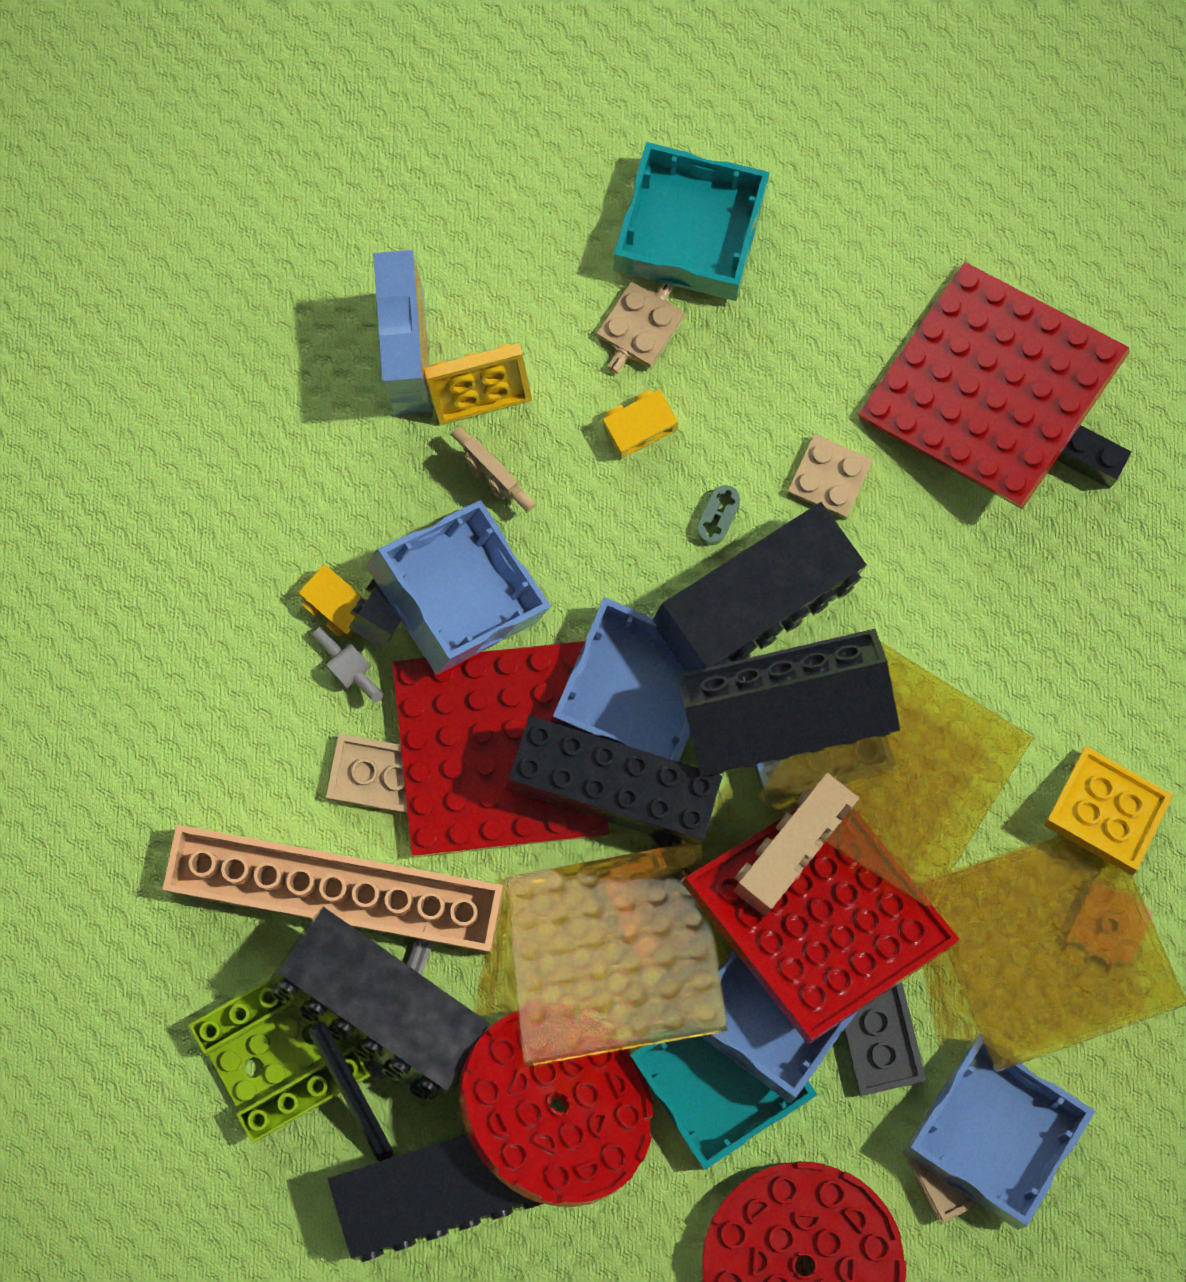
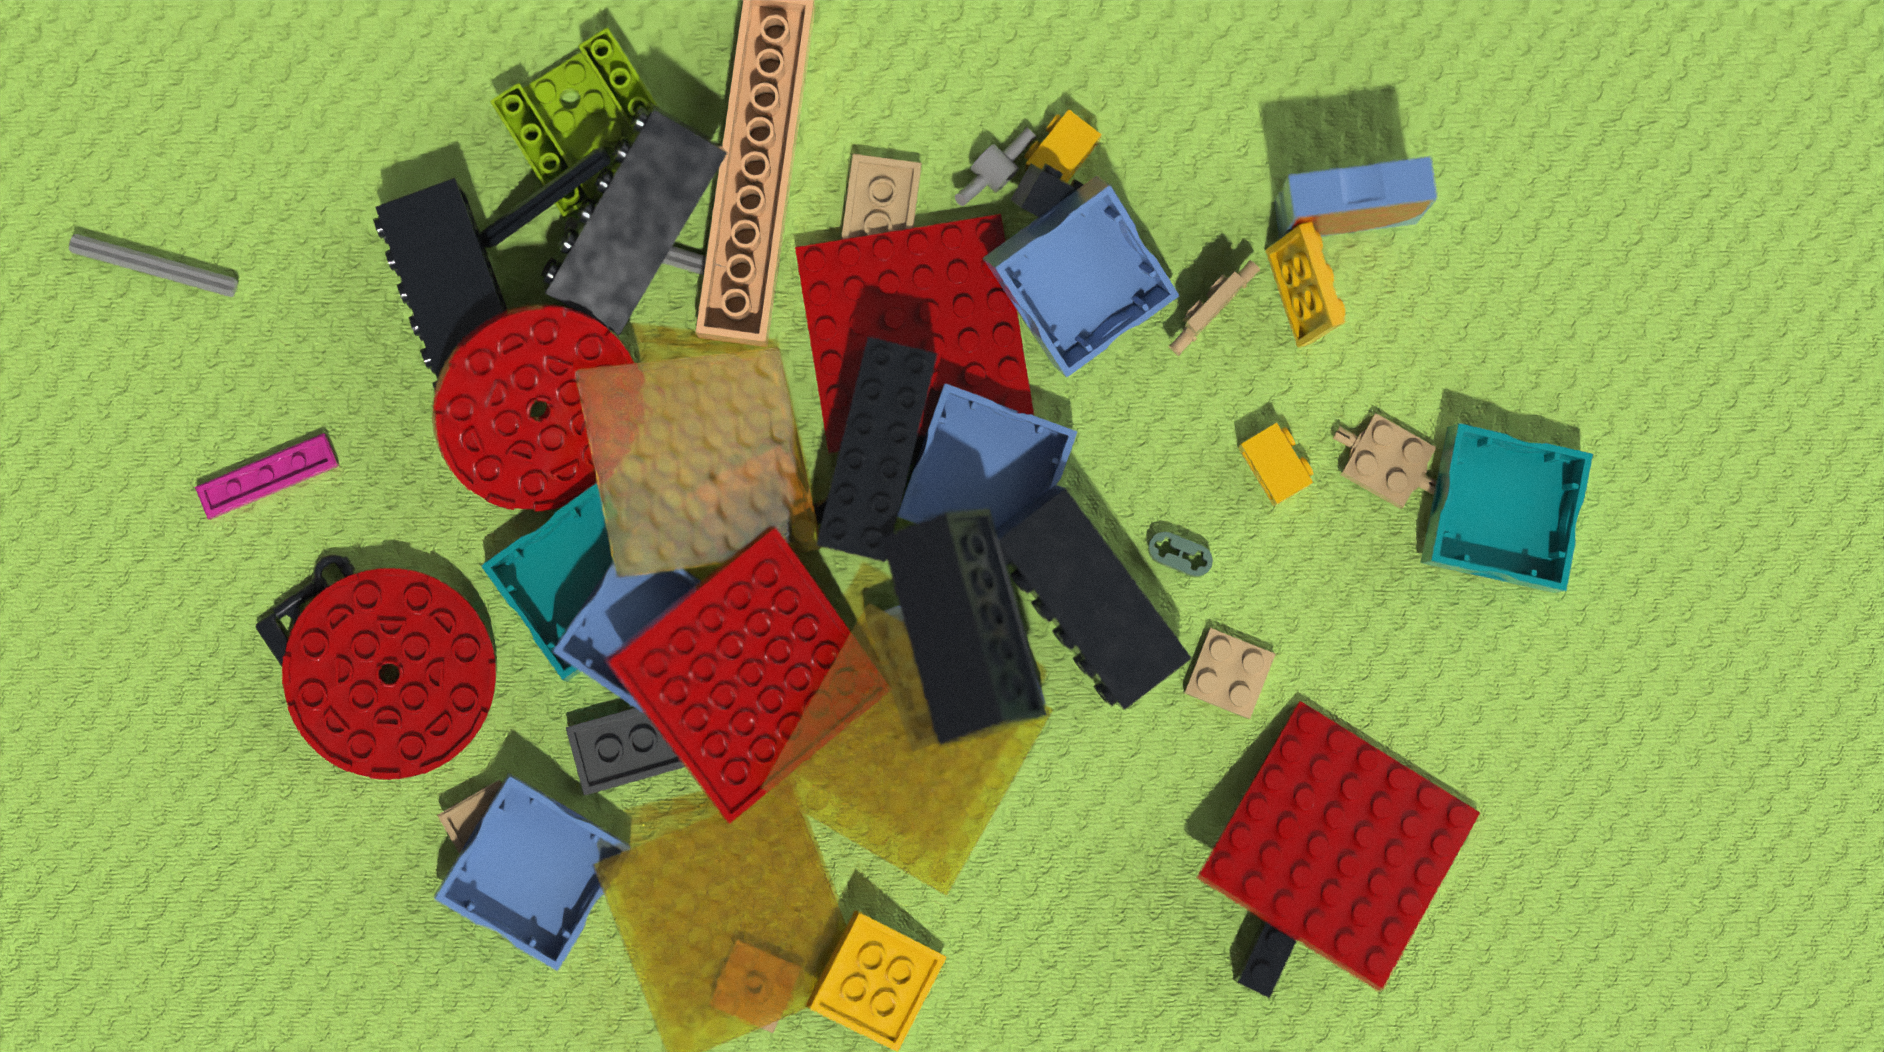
camera: 80 degrees right, 5 degrees up
tan wedge [733,773,860,917] -> none

